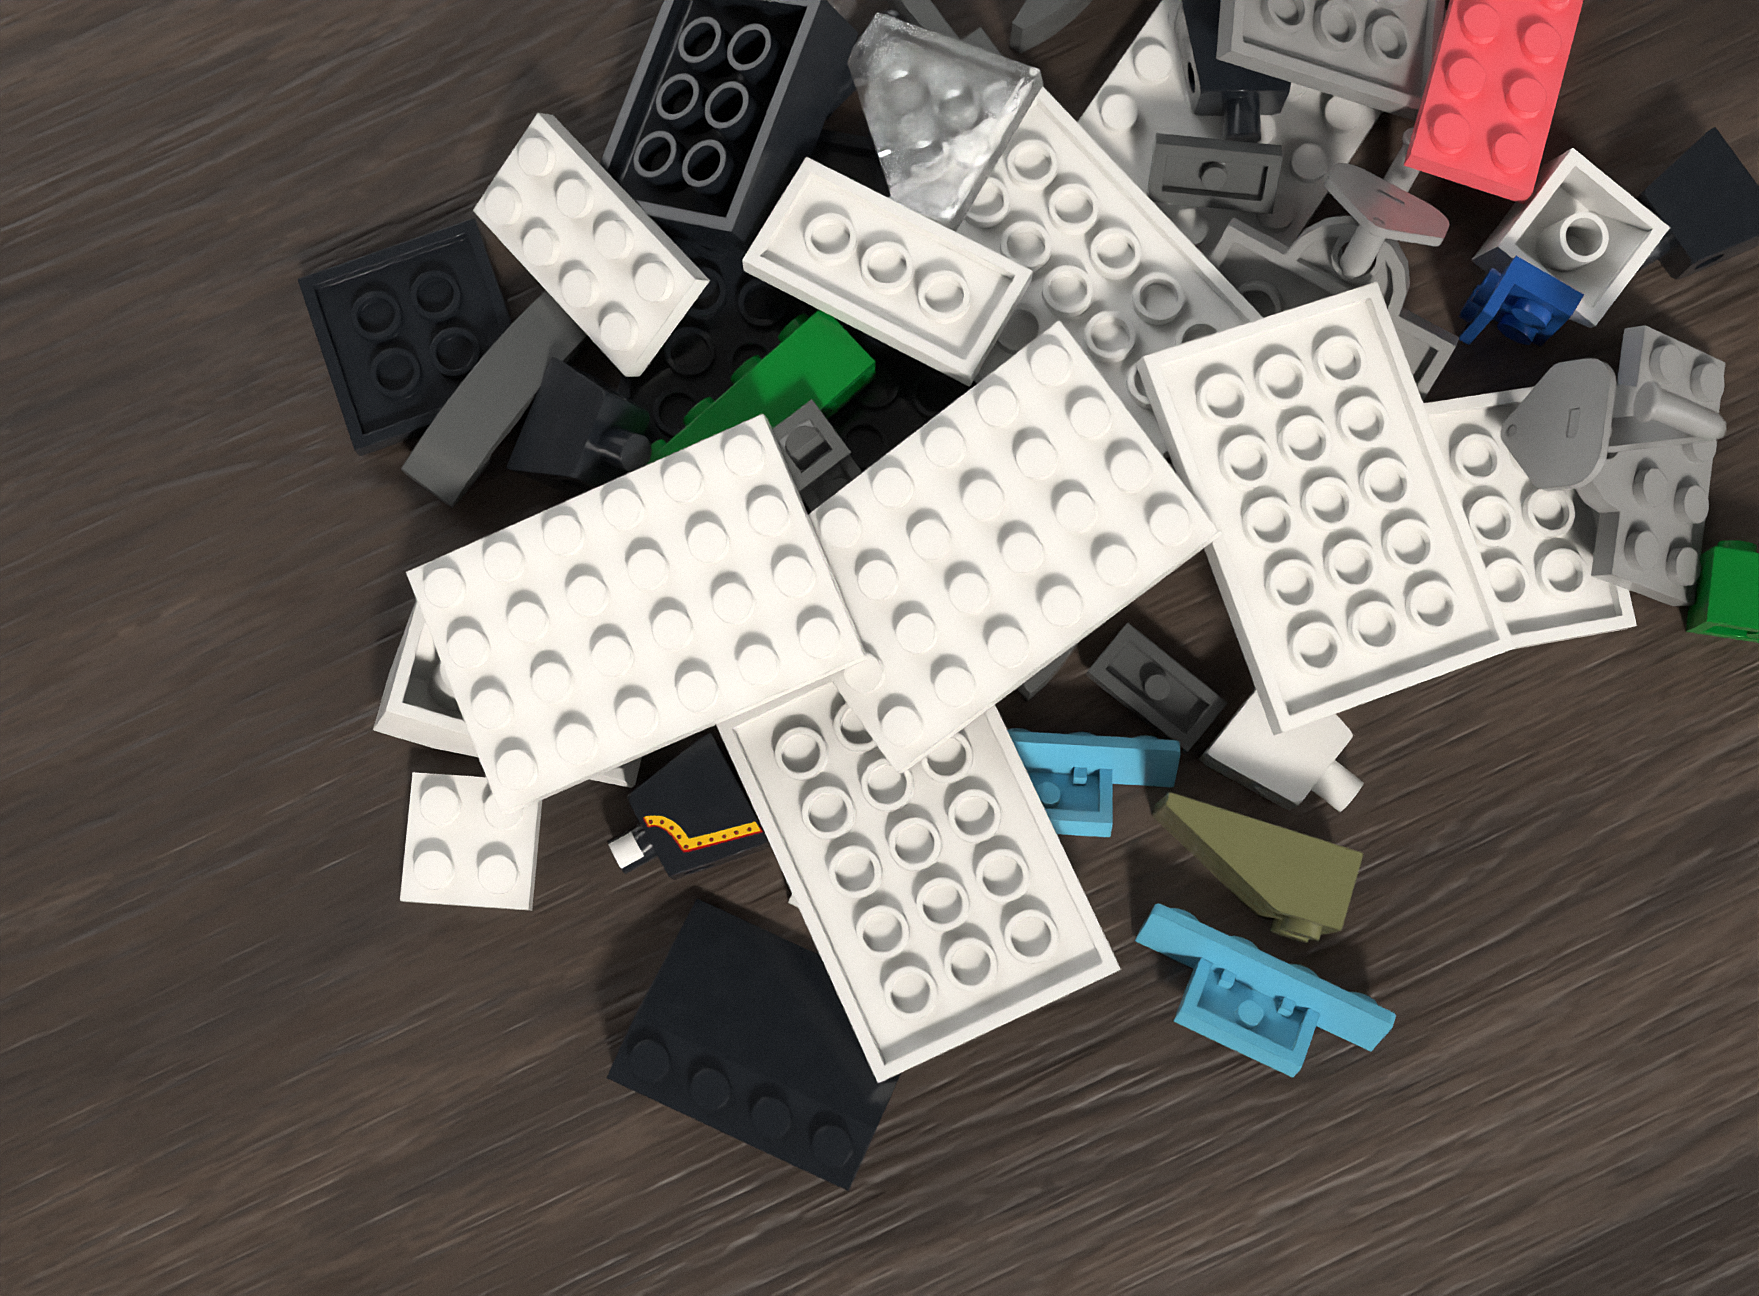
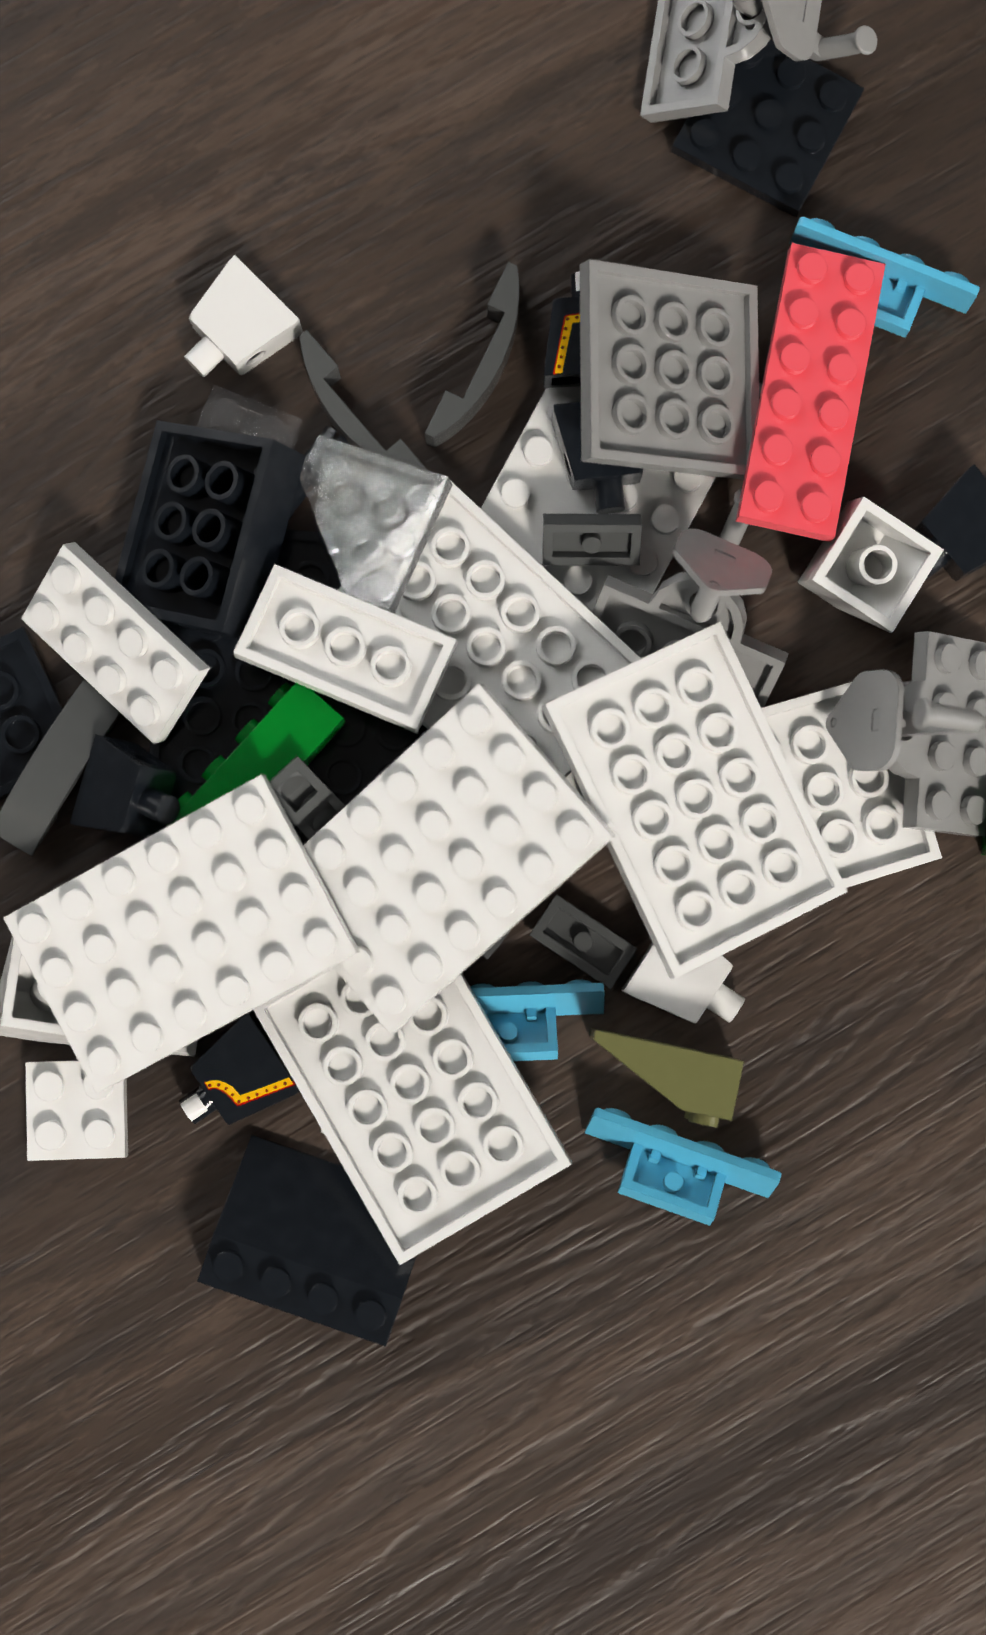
camera: 10 degrees left, 5 degrees up
blue bracket [1458,256,1584,347] -> none

